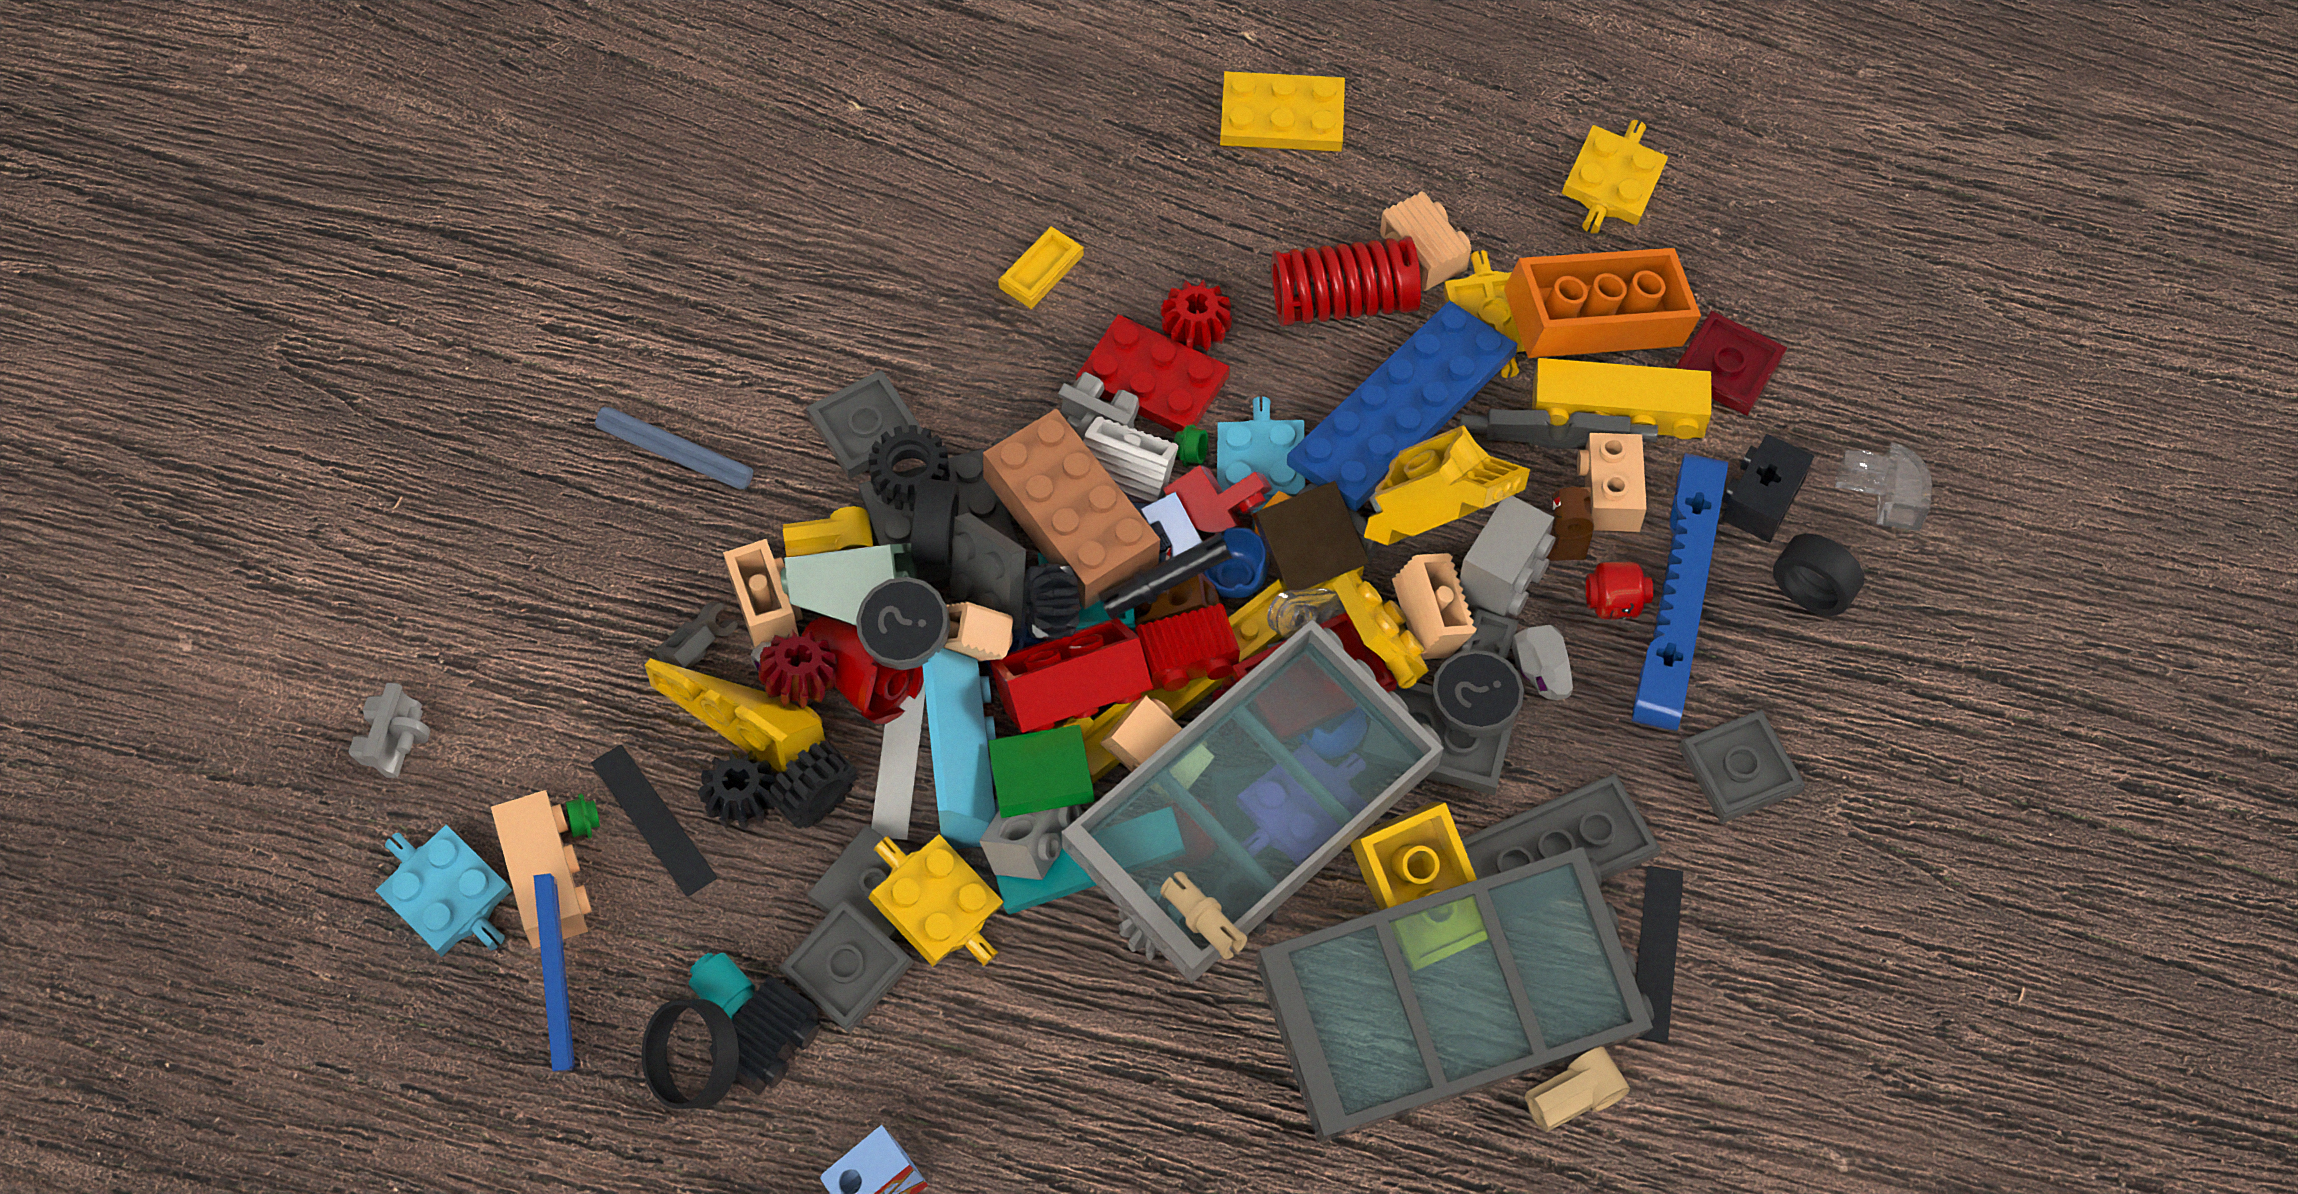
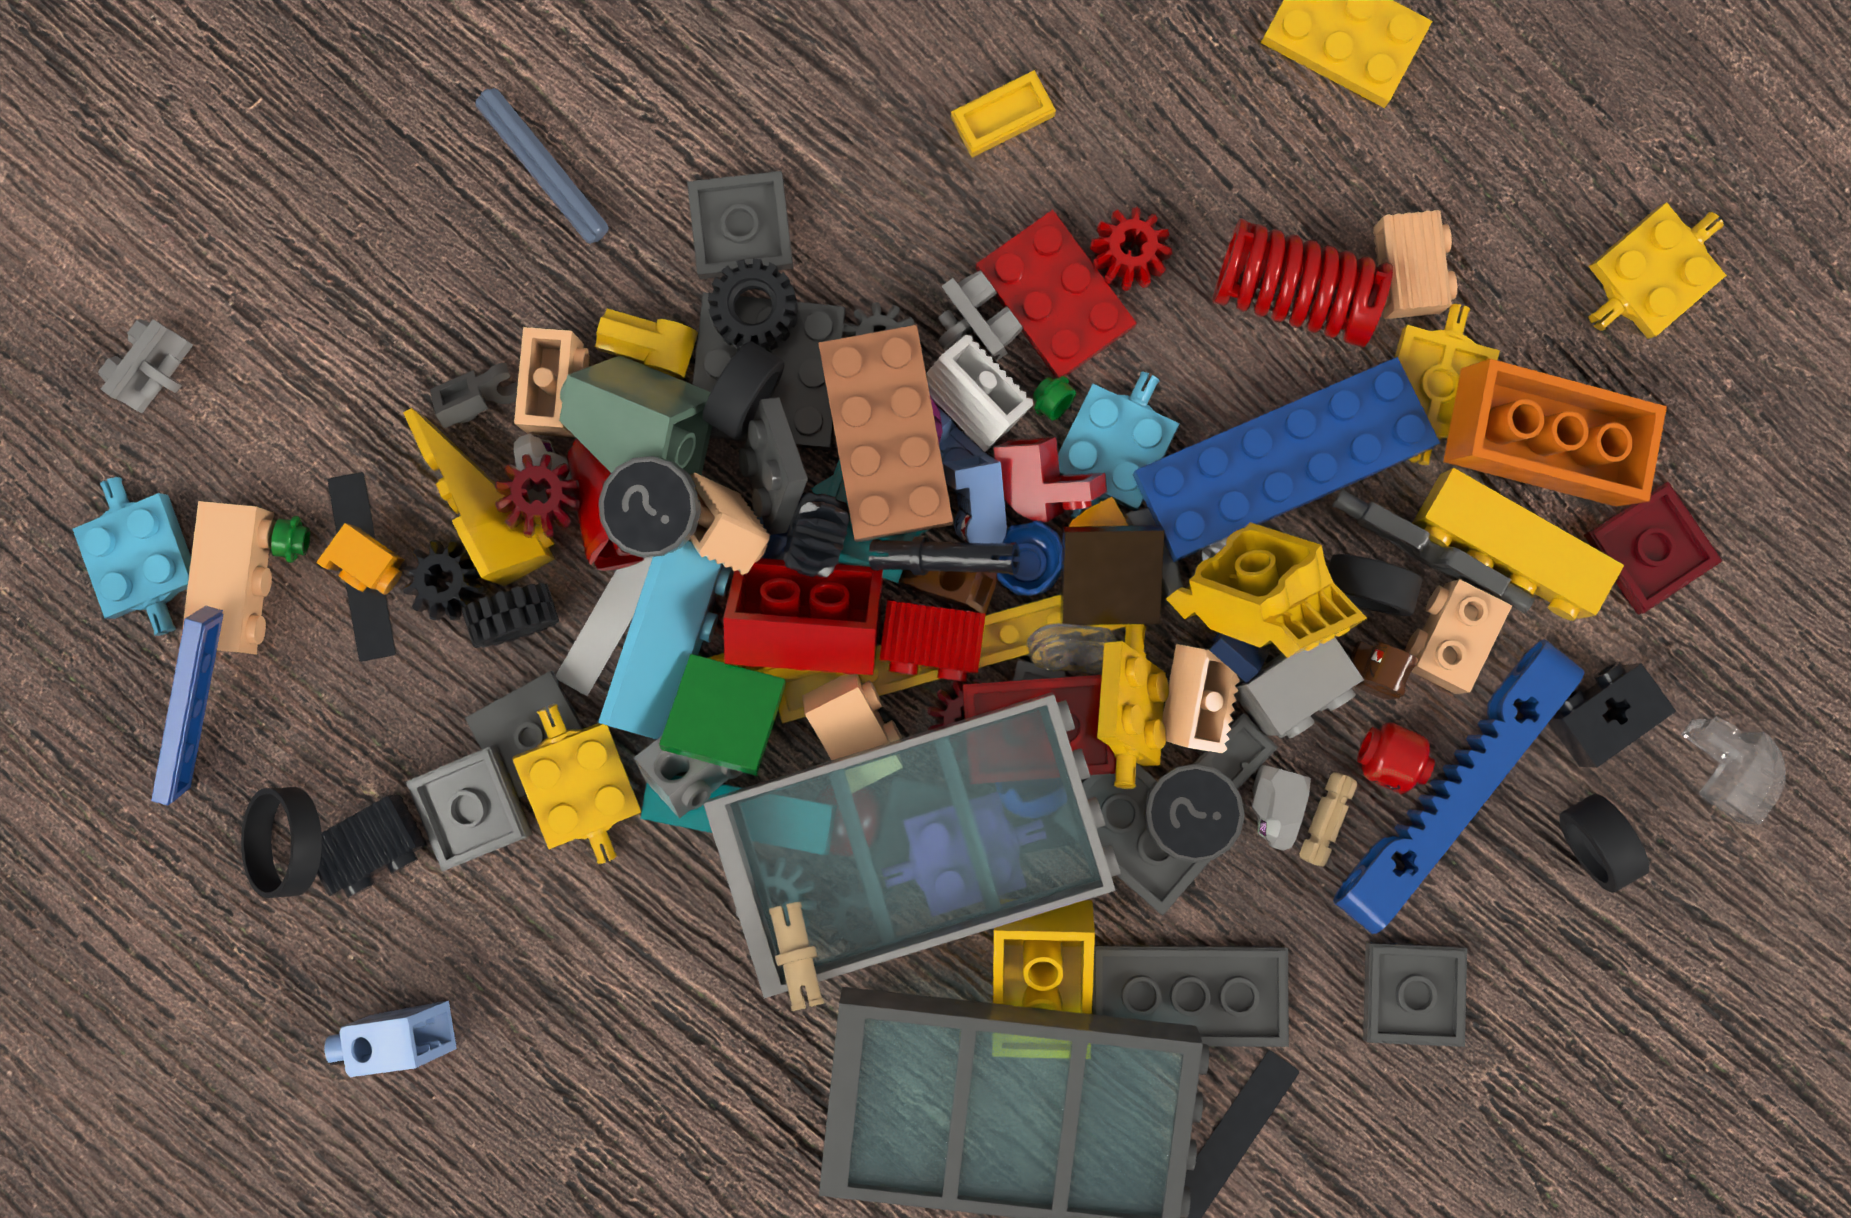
camera: 25 degrees right, 25 degrees up
teal brick [688,953,755,1021] -> none
none -> light orange brick [316,523,405,595]
none -> dark blue slope [1209,632,1271,683]
none -> tan axle [1299,772,1357,867]
none -> black tyre [1328,554,1423,616]

